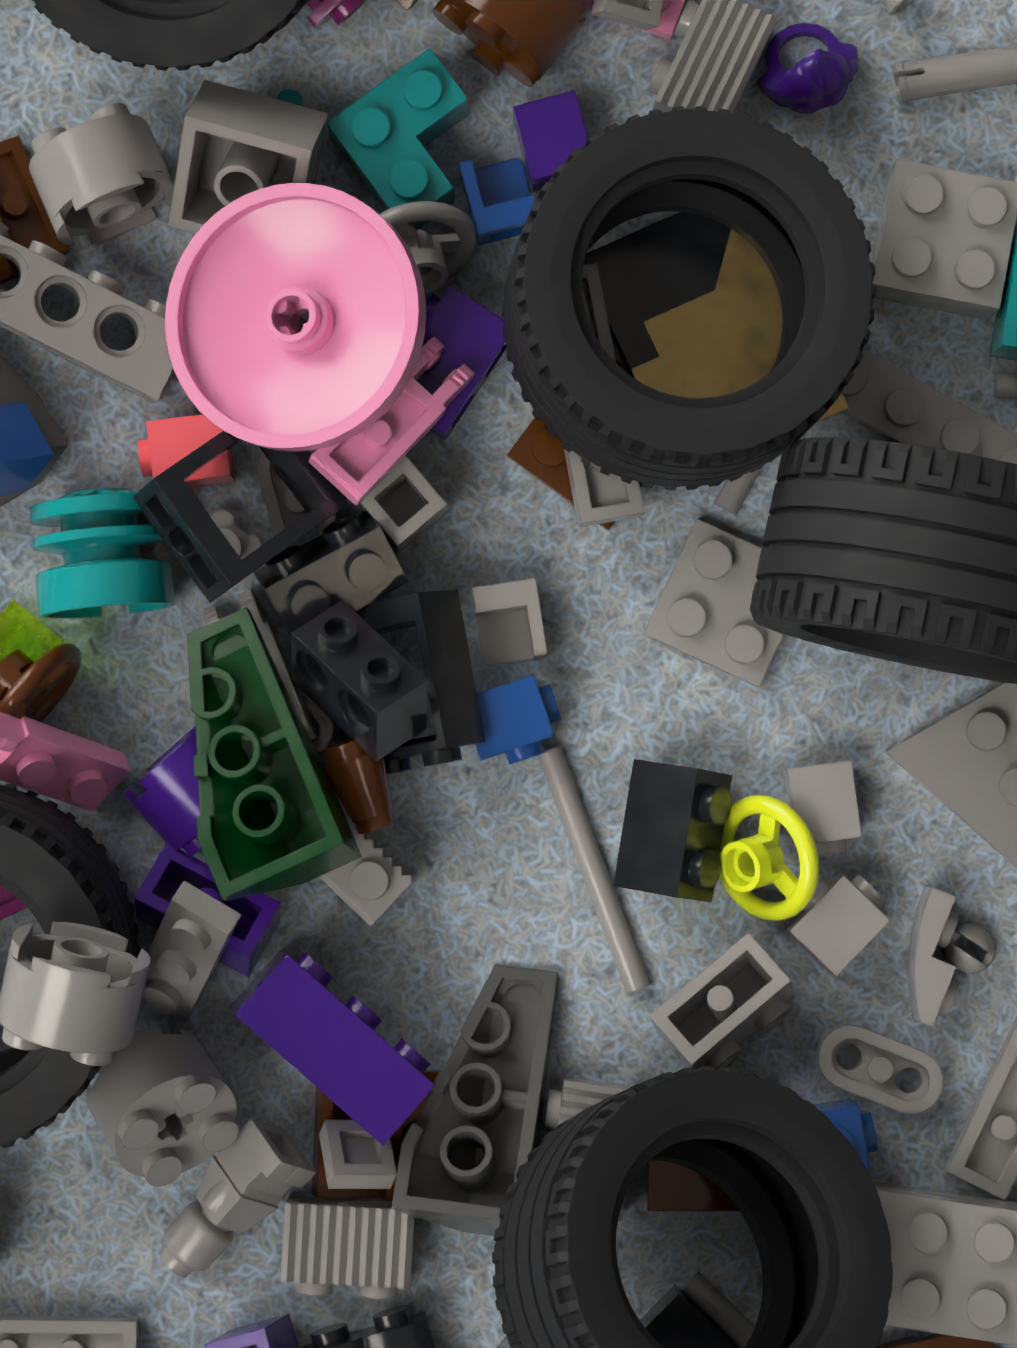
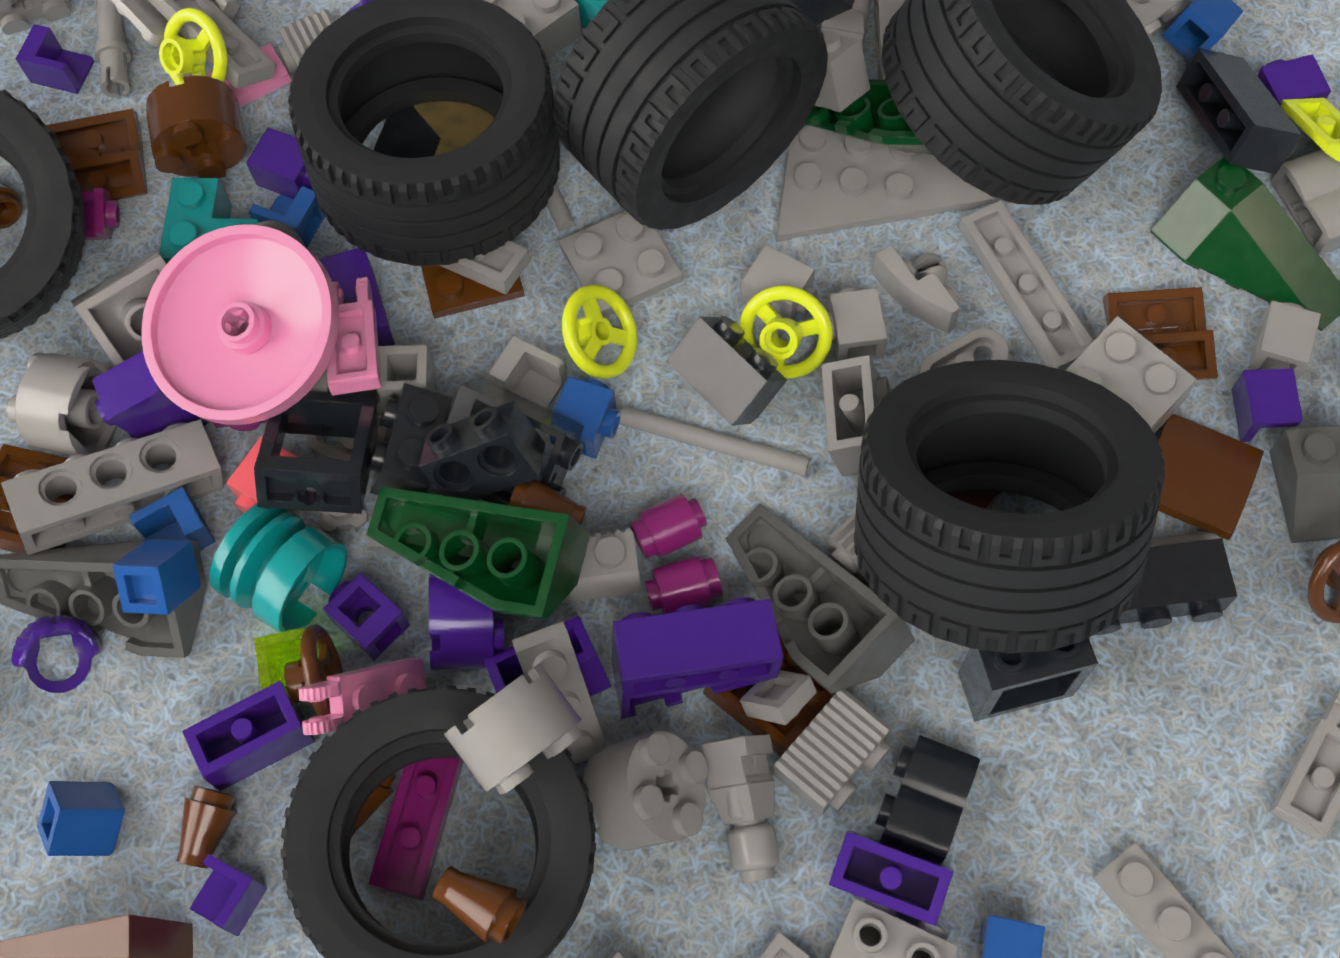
camera: 45 degrees left, 20 degrees down
none -> dark purple brick [92,351,208,439]
none -> blue panel [129,487,216,550]
none -> dark purple brick [323,573,410,661]
none -> neon yellow piece [562,285,637,379]
none -> magenta brick [629,493,707,559]
none -> magenta brick [644,556,723,614]

